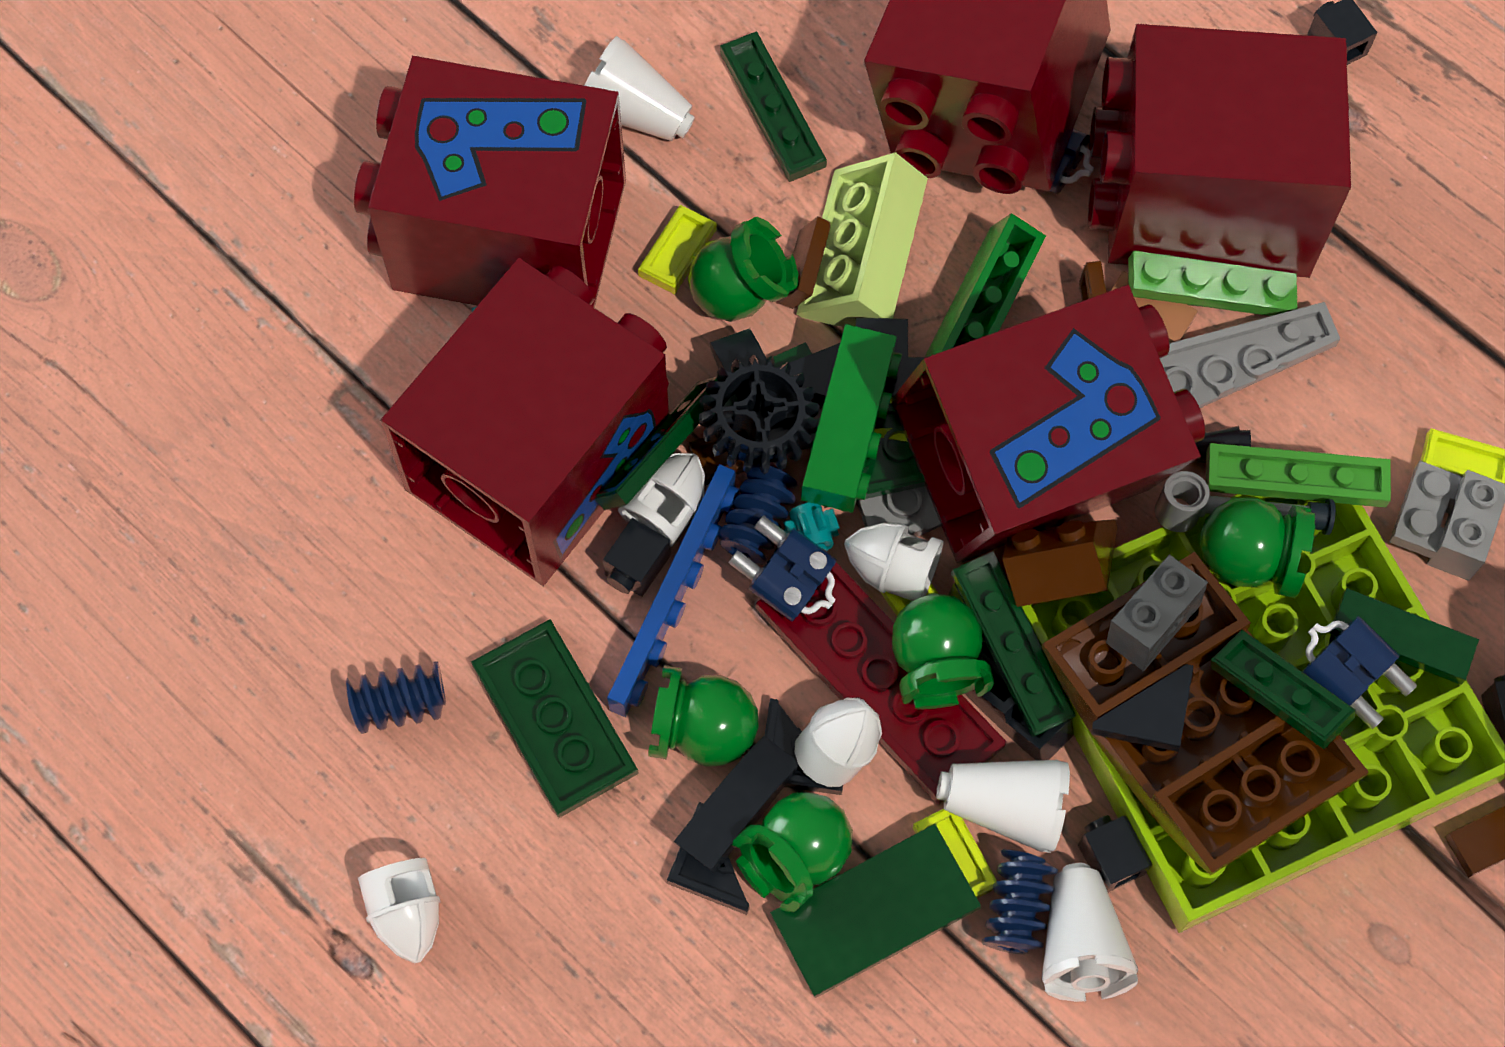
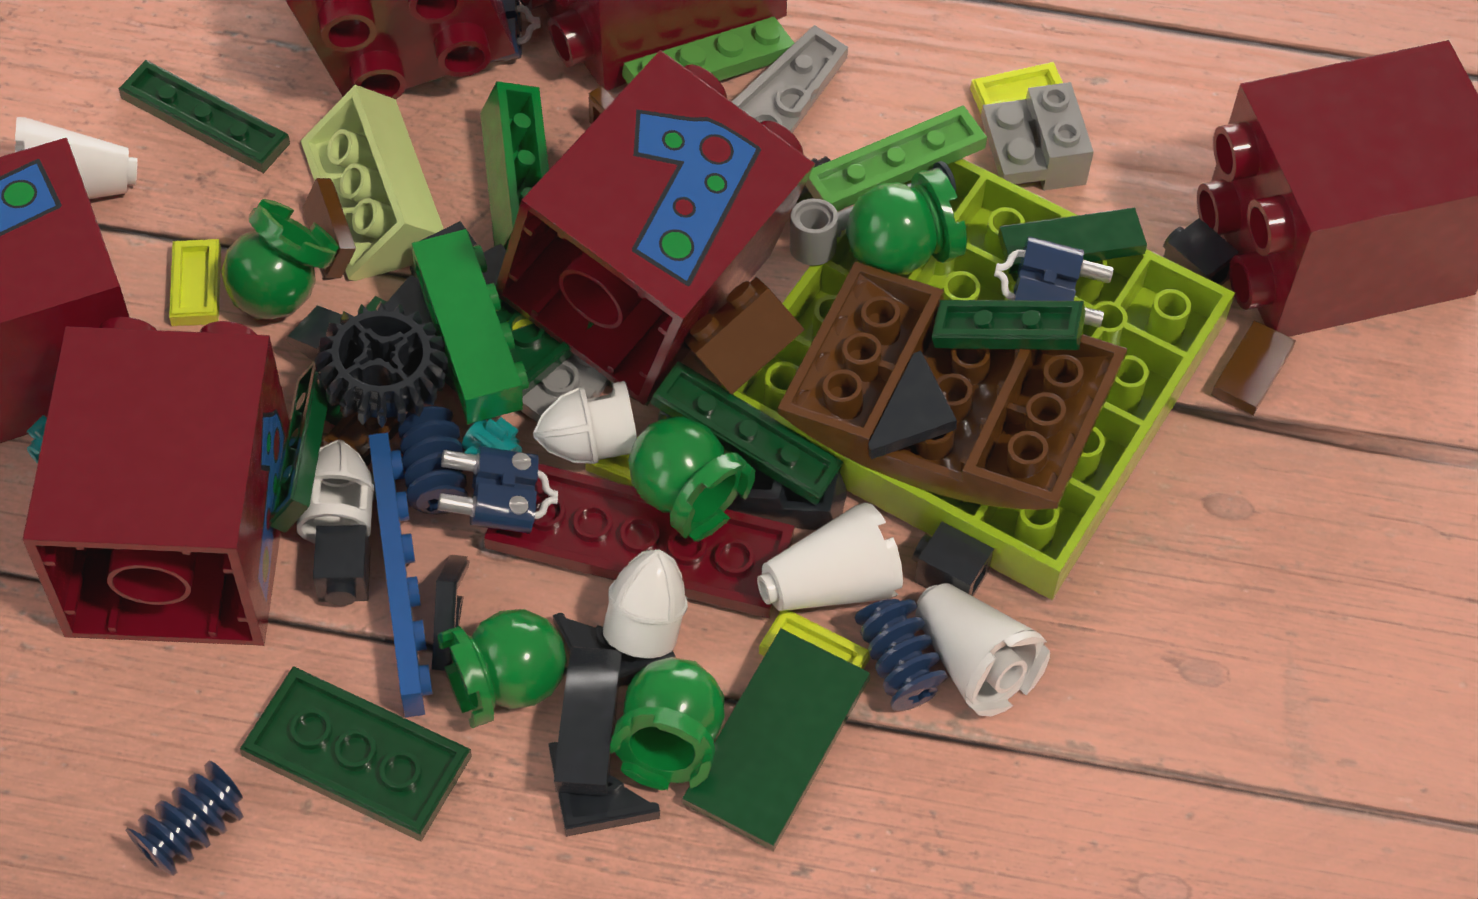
camera: 35 degrees left, 10 degrees down
dark grey brick [1106,554,1208,671] -> none
none -> black tile [432,555,470,671]

